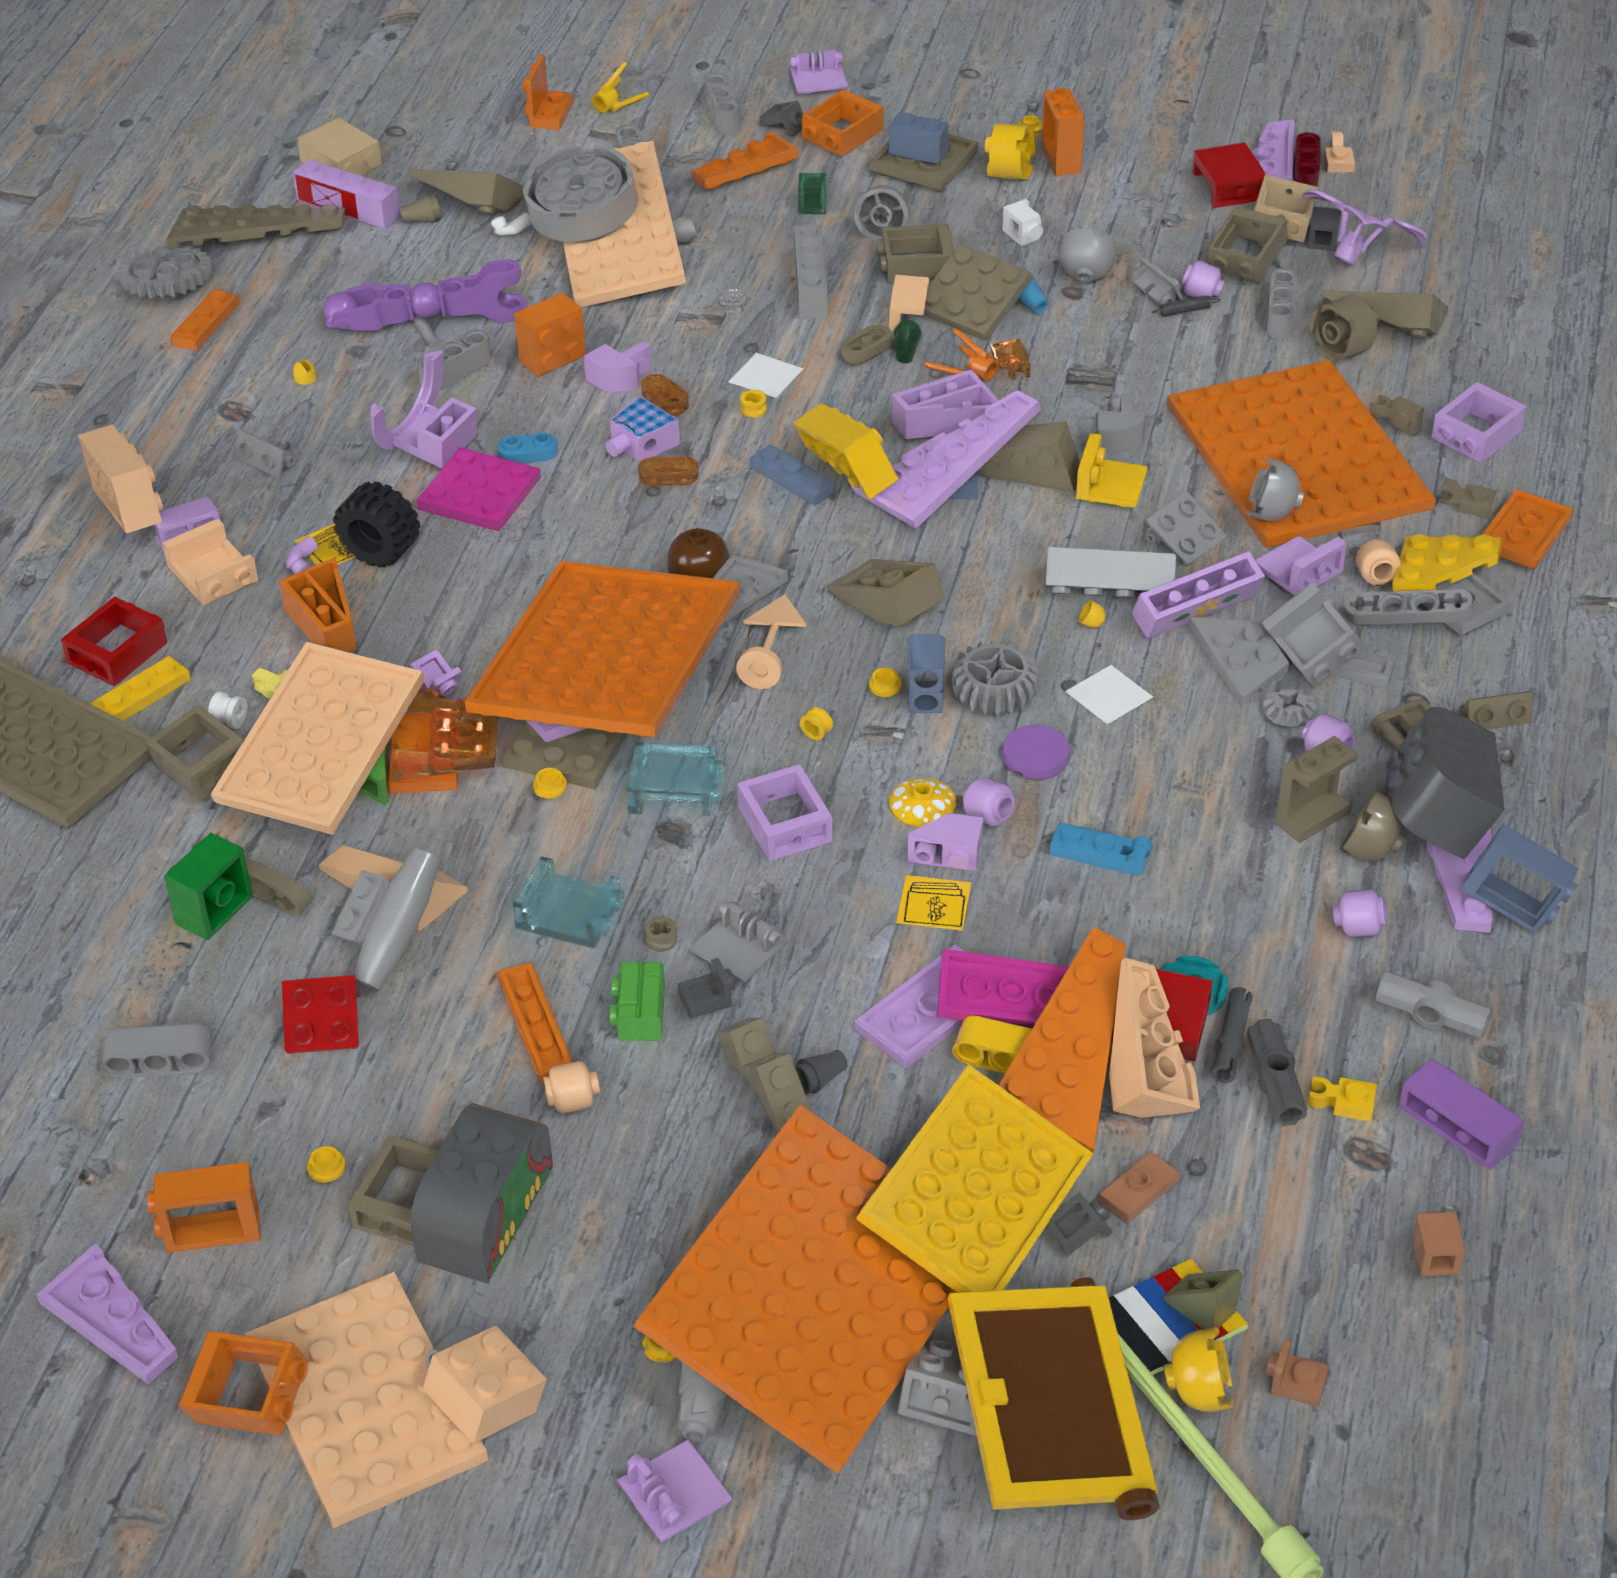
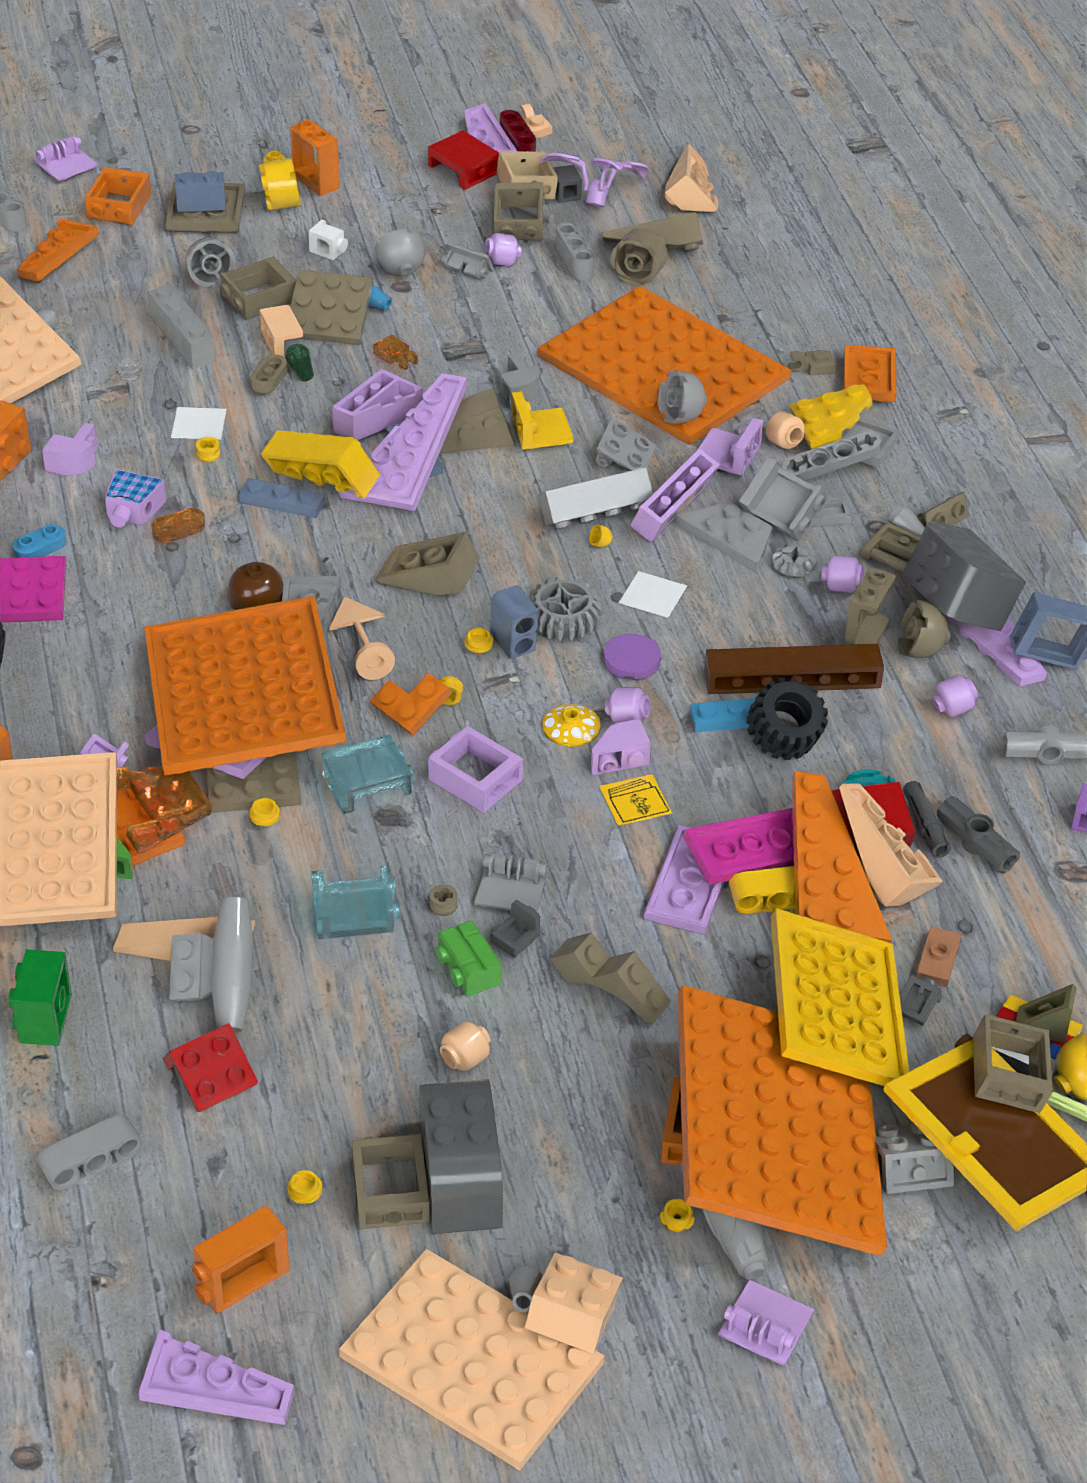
camera: 30 degrees left, 0 degrees up
orange window [179,1331,309,1436] -> none
dark tan beam [245,856,311,916] -> none
orange tile [497,962,573,1083] -> none
clear orange plate [641,374,689,416] -> none
dark grey bracket [760,101,803,136] -> none
dark grey cone [795,1050,848,1094] -> none
clear green brick [798,173,827,214] -> none
orange plant [924,328,999,381] -> none
dark grey piece [1151,295,1220,317] -> none
yellow plate [1308,1077,1377,1122] -> none
dark tan plate [1369,395,1424,437] -> none
lavender window [1431,382,1527,463] -> none
none -> orange plate [370,672,452,736]
none -> light nougat wedge [665,144,718,212]
none -> reddish brown brick [704,643,884,694]
none -> black tyre [746,678,828,760]
none -> light grey cone [888,505,925,537]
none -> dark tan window [973,1014,1053,1113]

